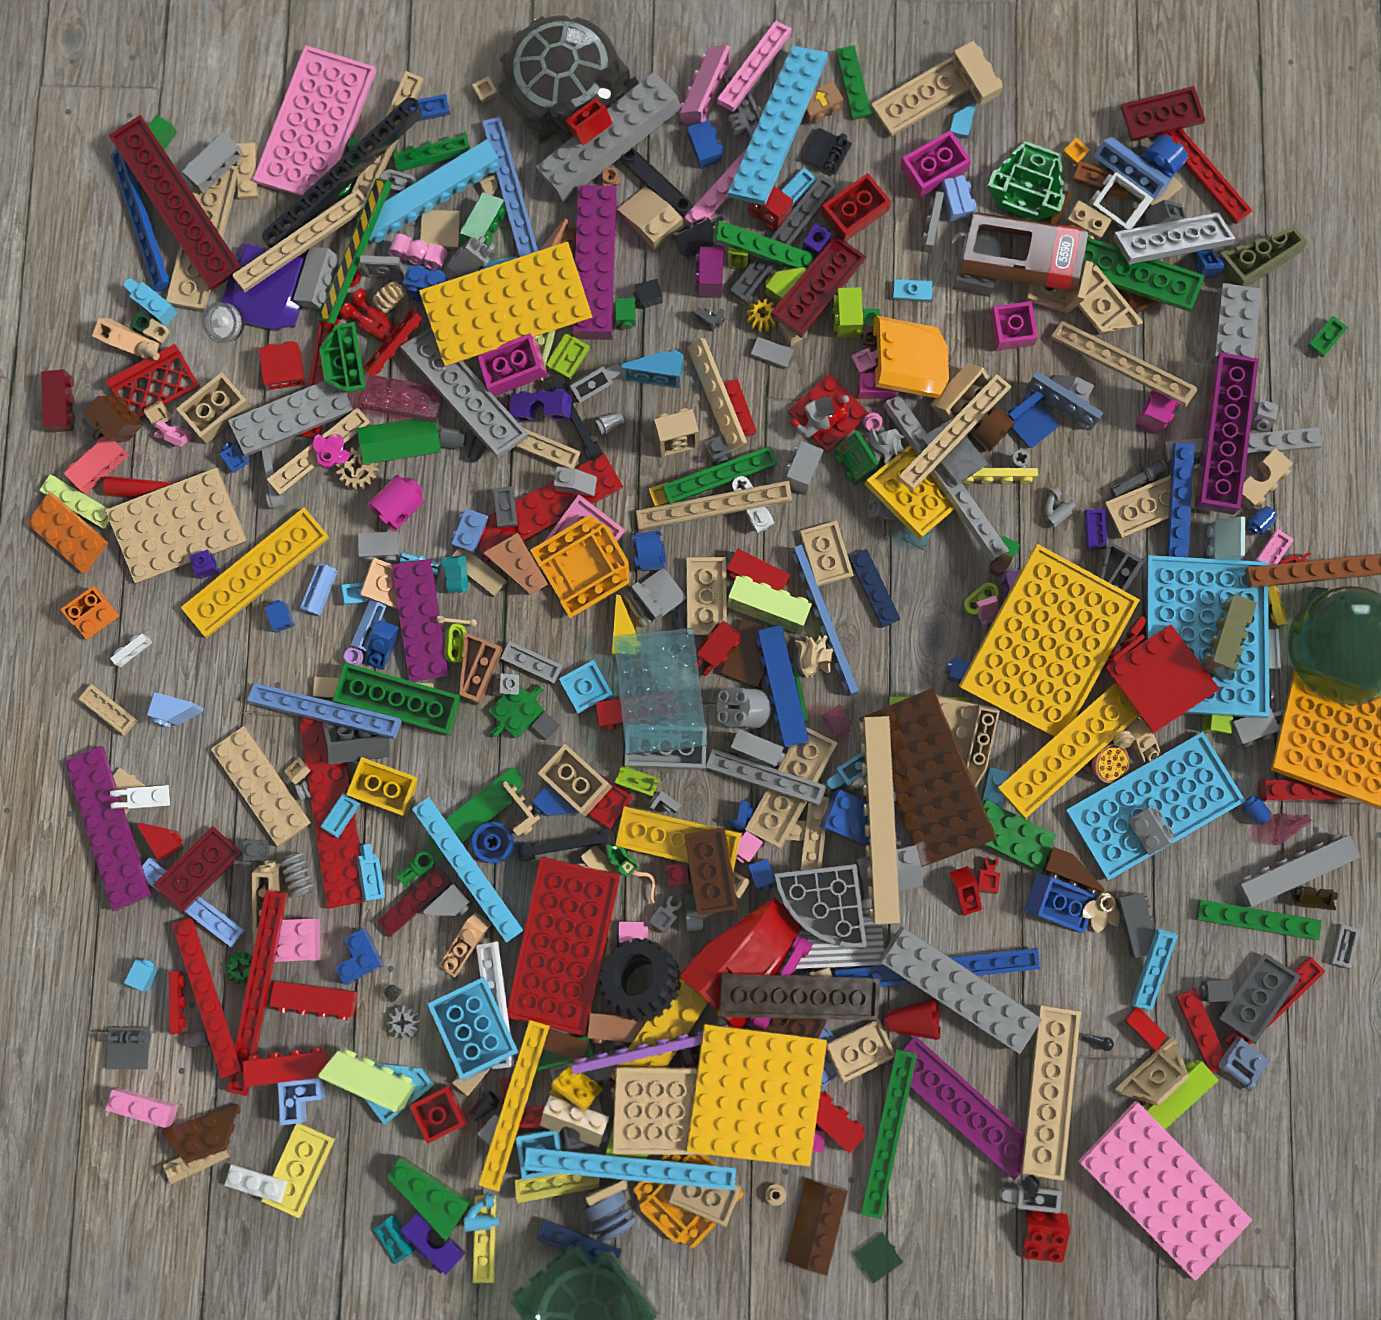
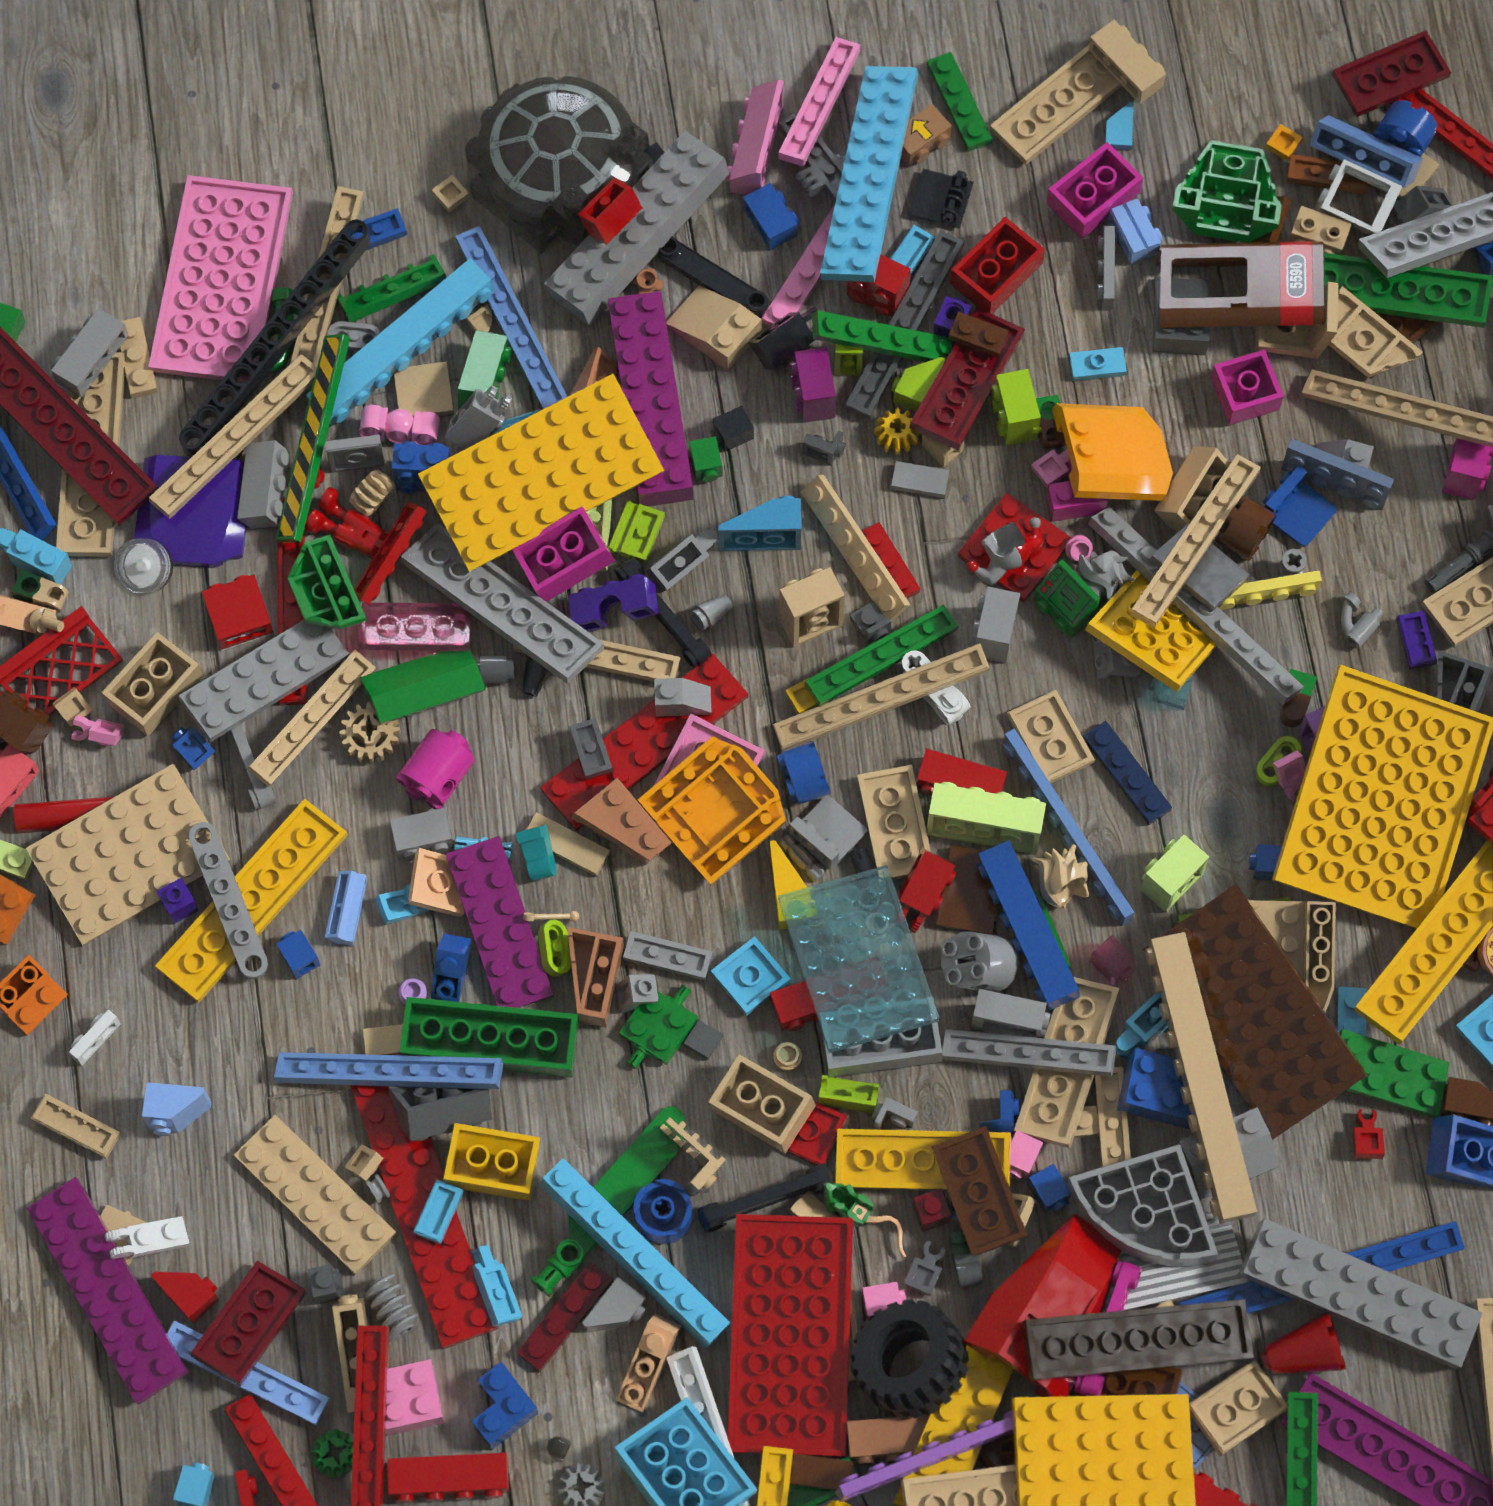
camera: 10 degrees left, 10 degrees down
dark pink plate [312,434,351,468] -> none
light blue piece [351,600,386,651] -> none
medium blue bracket [450,508,489,553] -> none
blue slope [532,783,579,816] -> none
red slope [949,866,982,916] -> none
none -> light grey plate [189,822,268,980]
none -> tan plate [773,1042,802,1071]
none -> reddish brown plate [948,312,1009,358]
none -> yellowish green brick [1141,835,1209,912]

